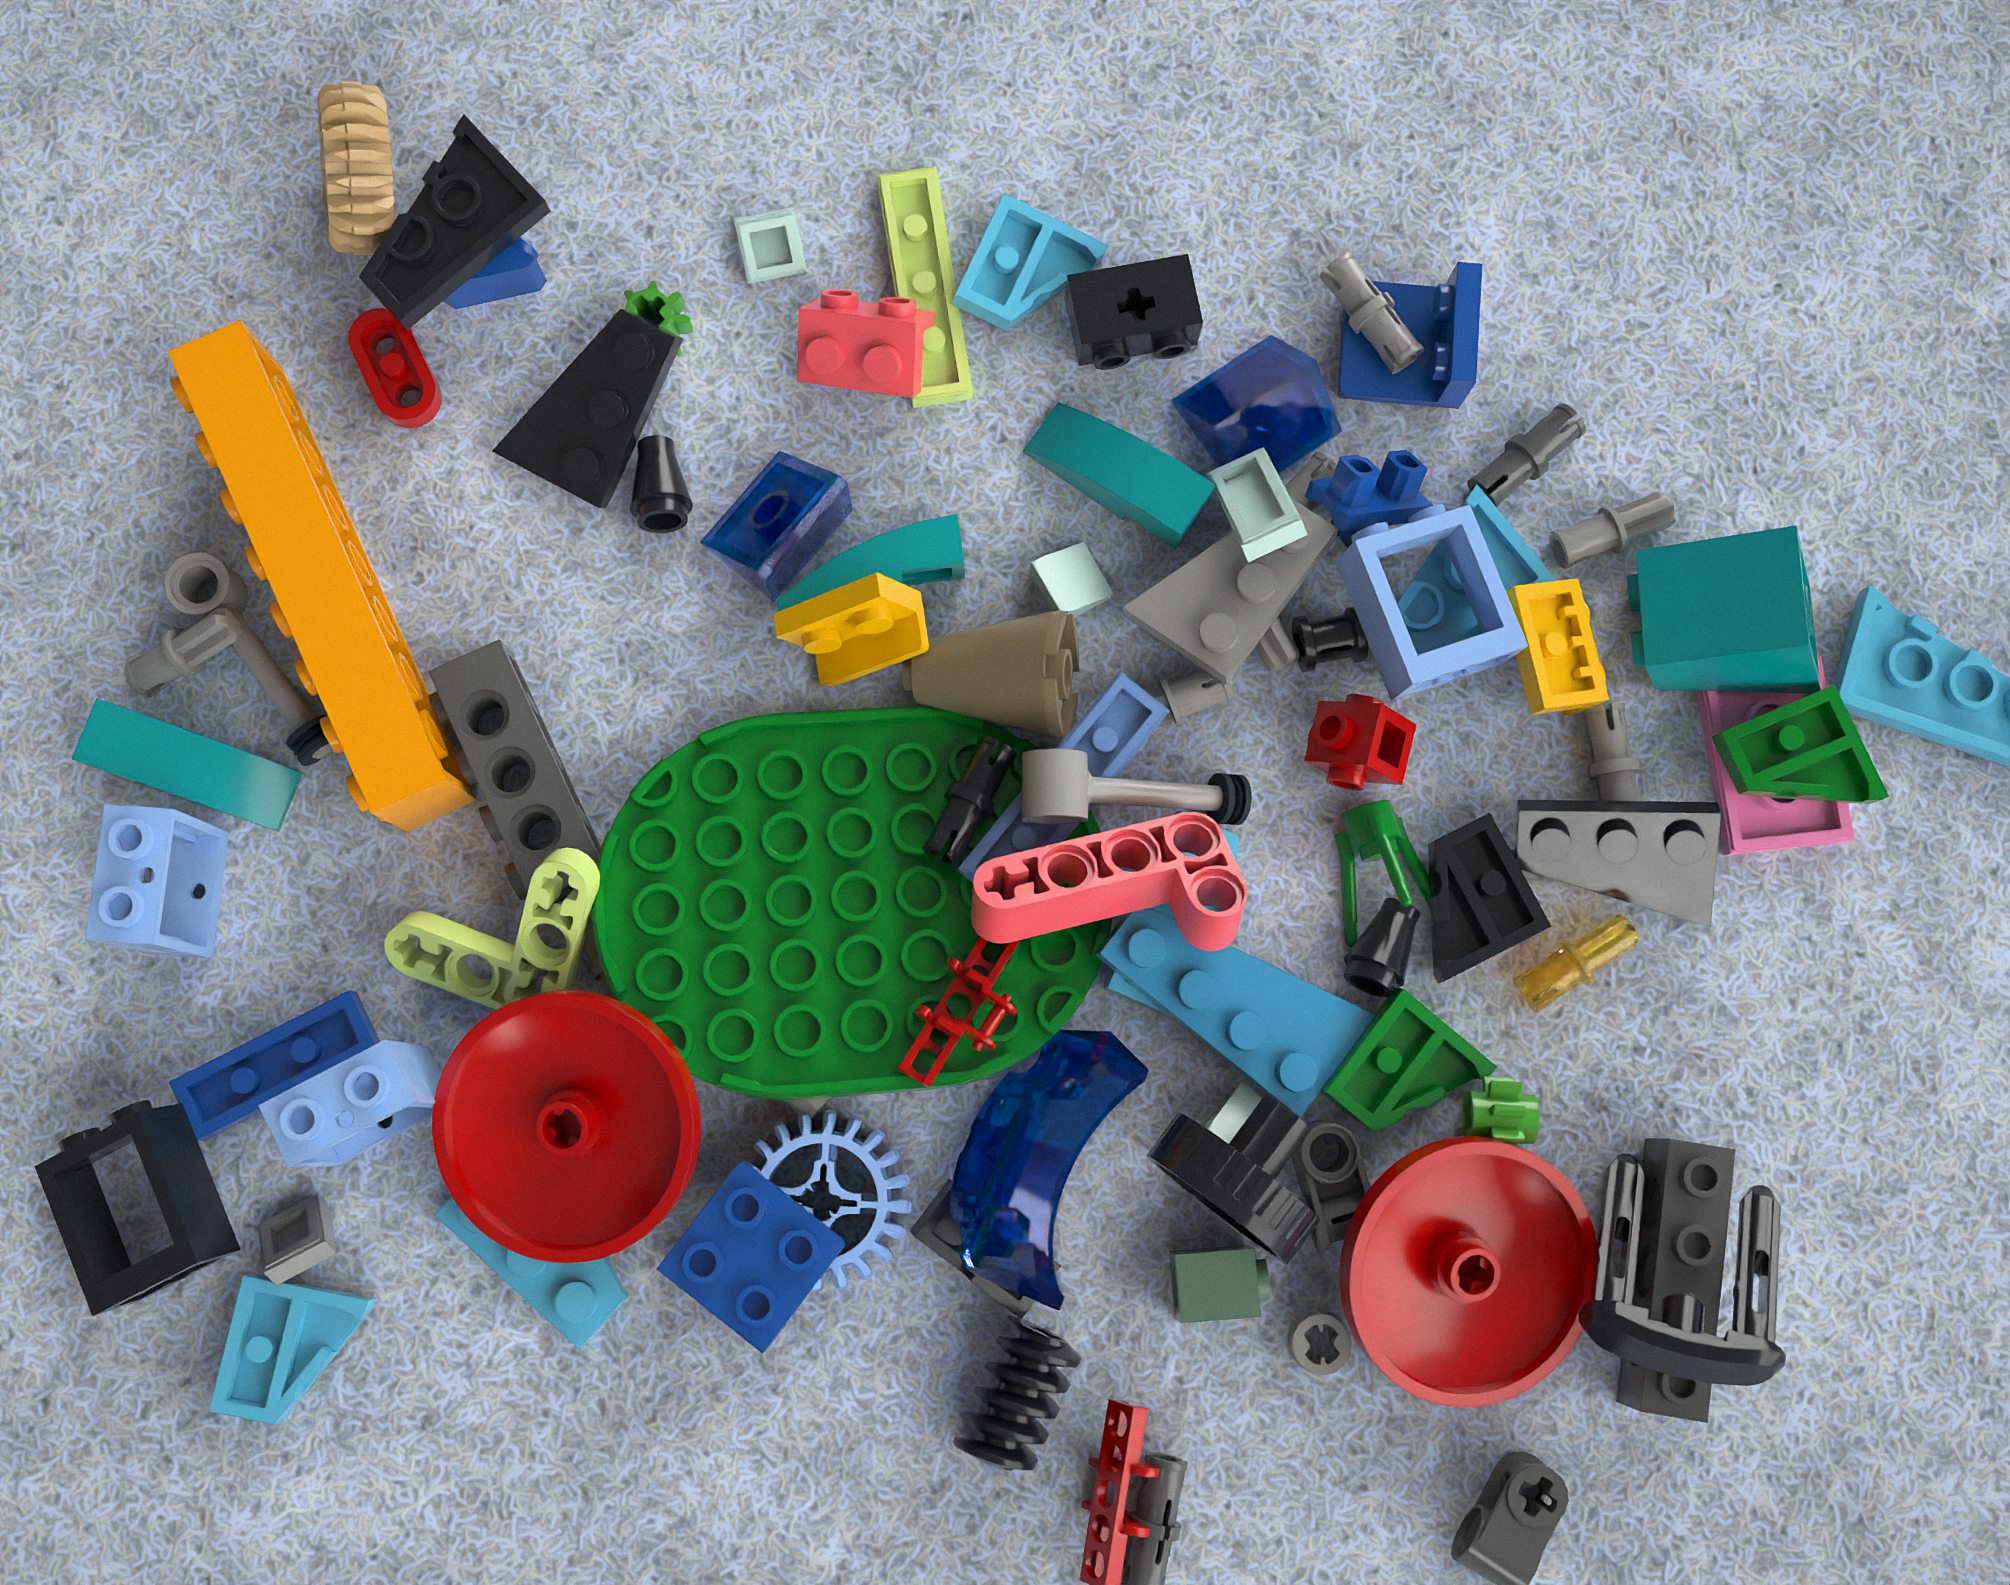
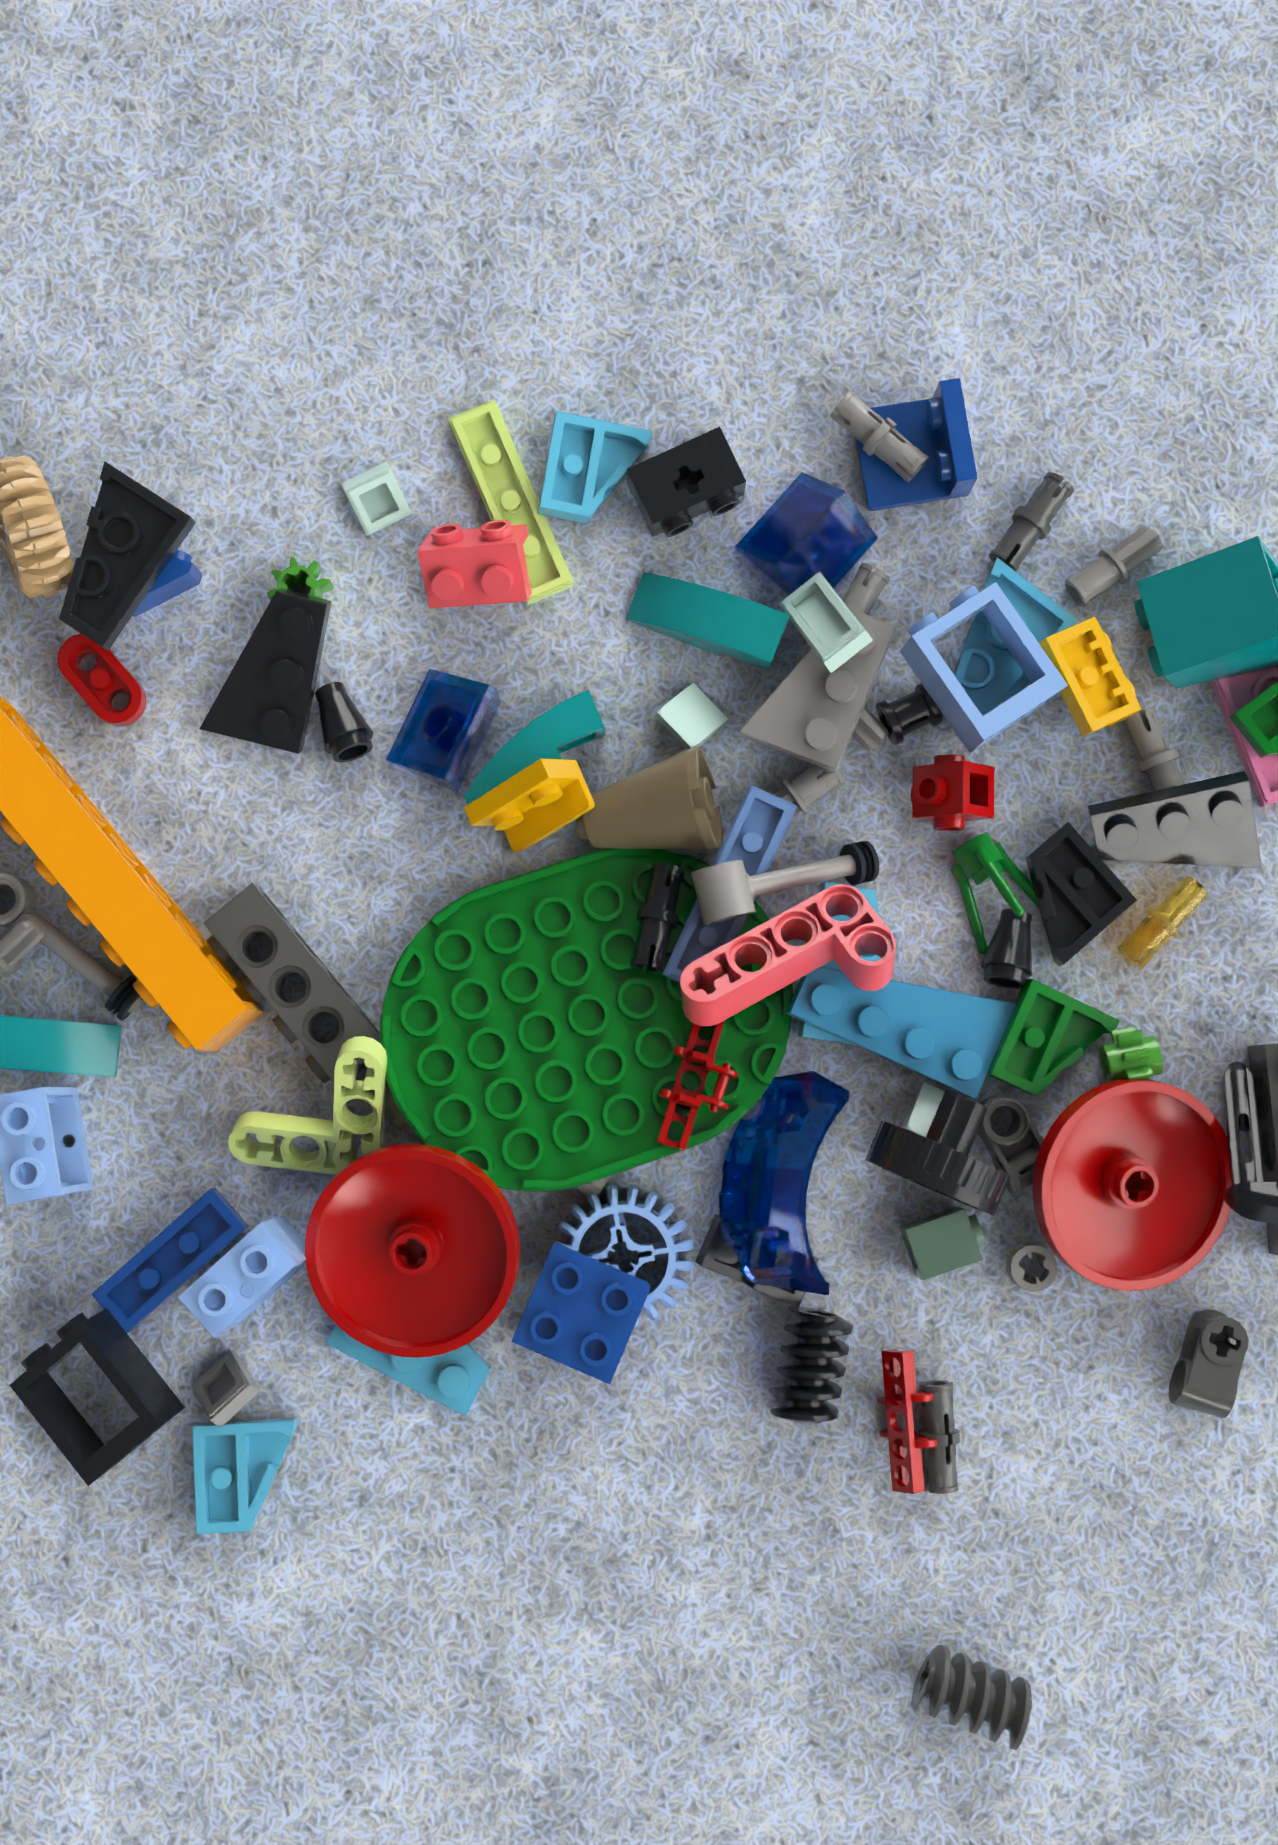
camera: 10 degrees left, 5 degrees up
blue hips [1305,450,1433,548] -> none

